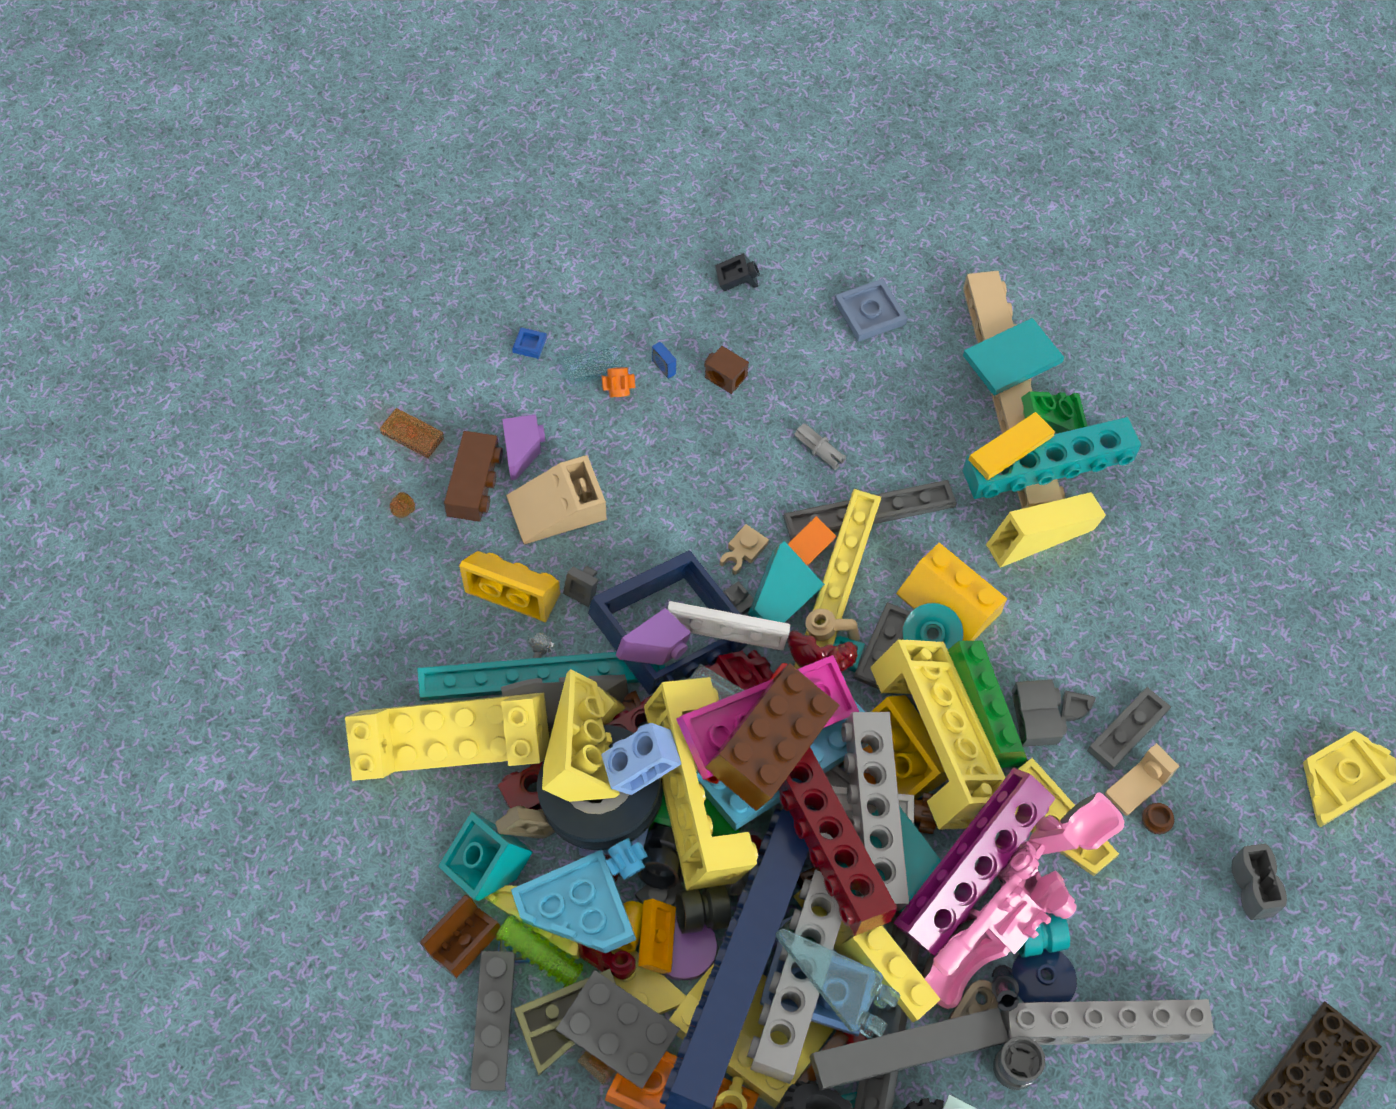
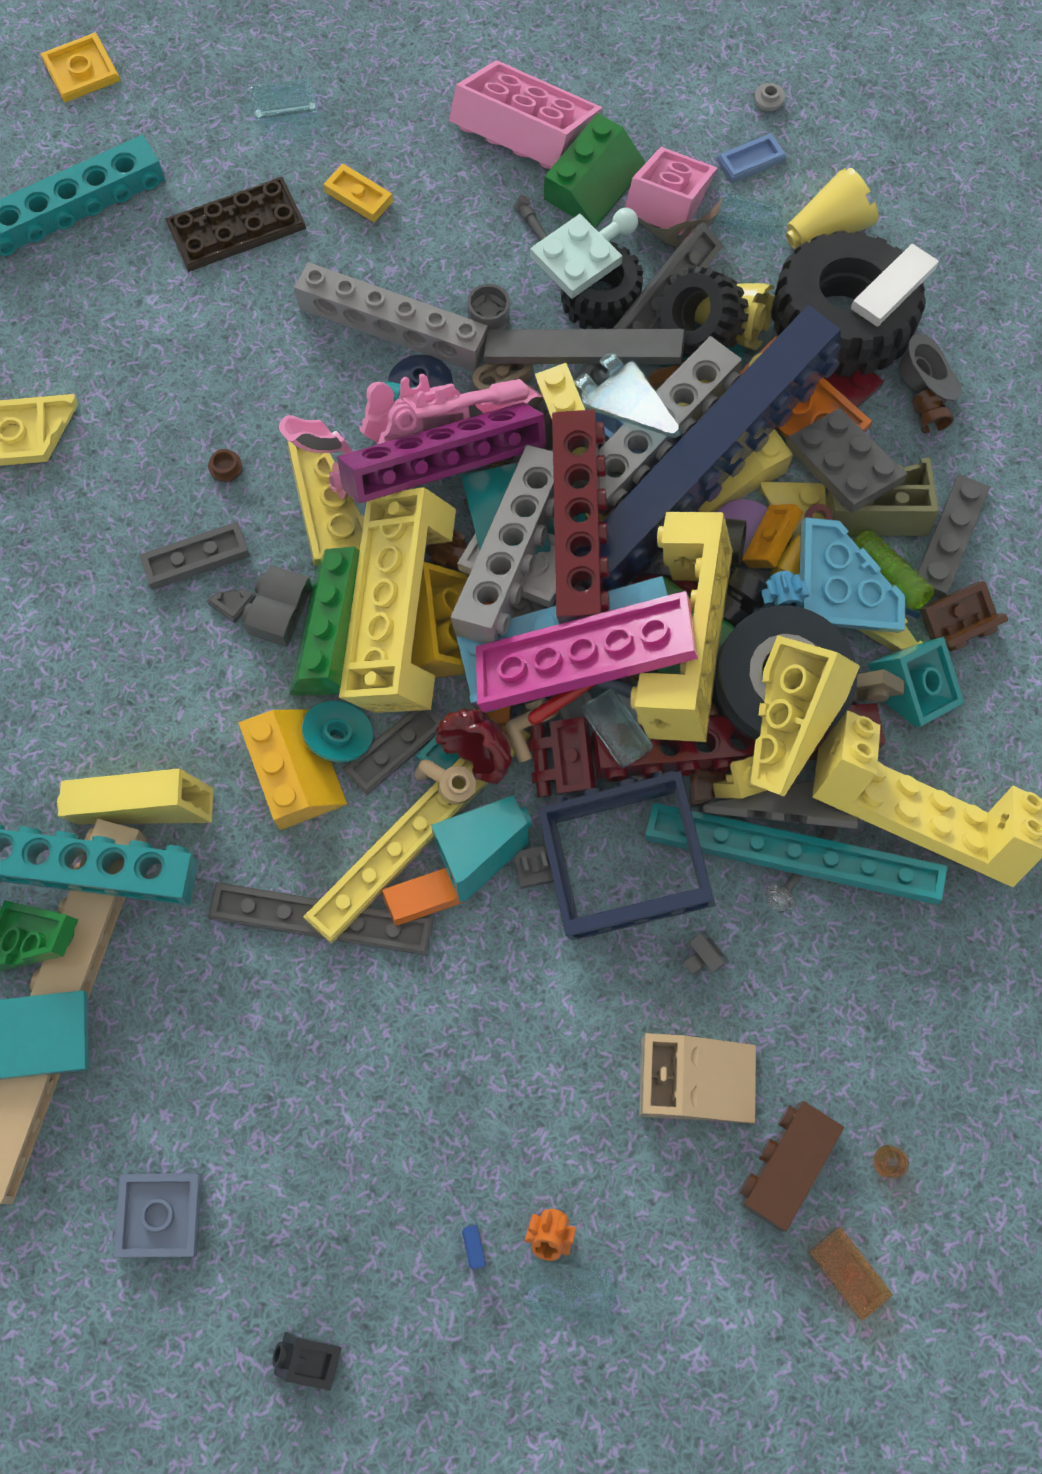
camera: 155 degrees left, 10 degrees up
yellow slope [459,551,560,622] -> none
medium lavender slope [502,415,545,480] -> none
blue tile [512,327,547,359] -> none
light blue brick [601,723,681,795] -> none
medium lavender slope [615,608,691,665] -> none
white tile [667,601,790,650] -> none
reddish brown brick [704,346,749,394] -> none
reddish brown brick [705,663,840,811] -> none
tan plate [720,524,769,575] -> none
light grey axle [795,424,846,470] -> none
yellow tile [969,412,1055,480] -> none
black pin [991,965,1019,1011] -> none
tan bracket [1105,743,1179,816] -> none
dark grey brick [1232,843,1287,920] -> none

